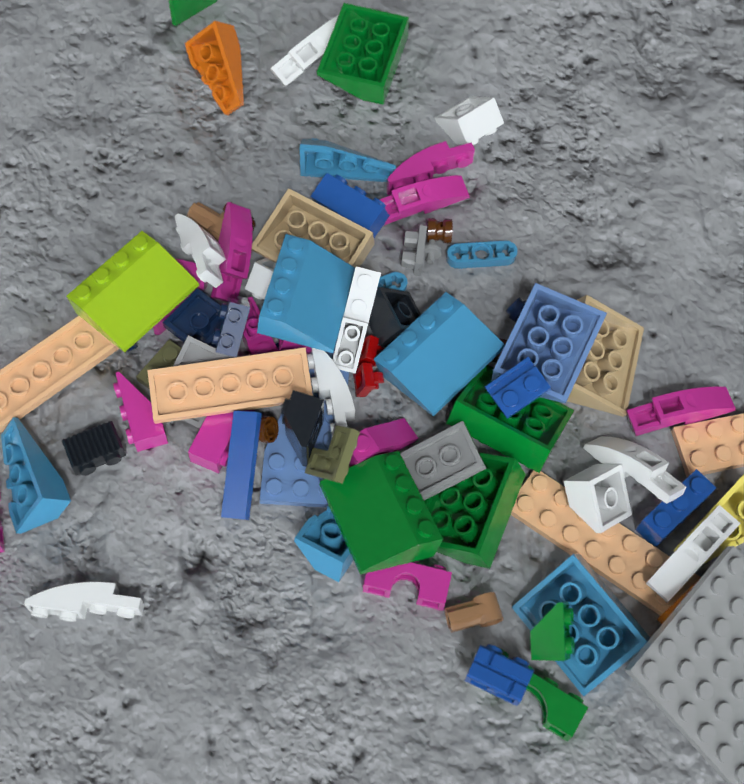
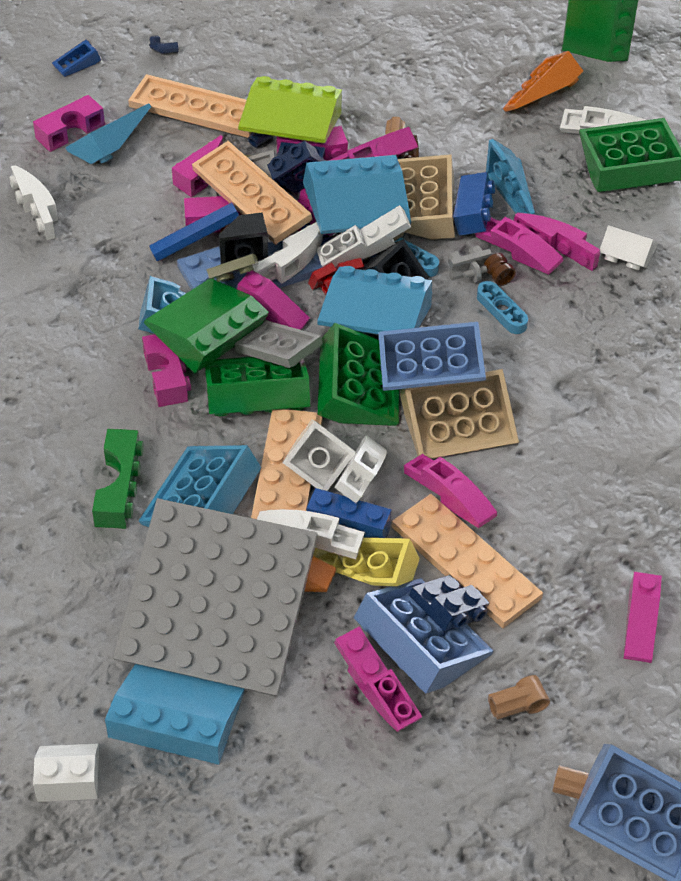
camera: 65 degrees right, 15 degrees down
black brick [62,421,126,476] -> none
white slope [175,214,226,288] -> none
medium nougat piece [444,592,504,633] -> none
blue brick [464,644,534,706] -> none
blue plate [485,356,551,419] -> none
green slope [530,601,575,661] -> none

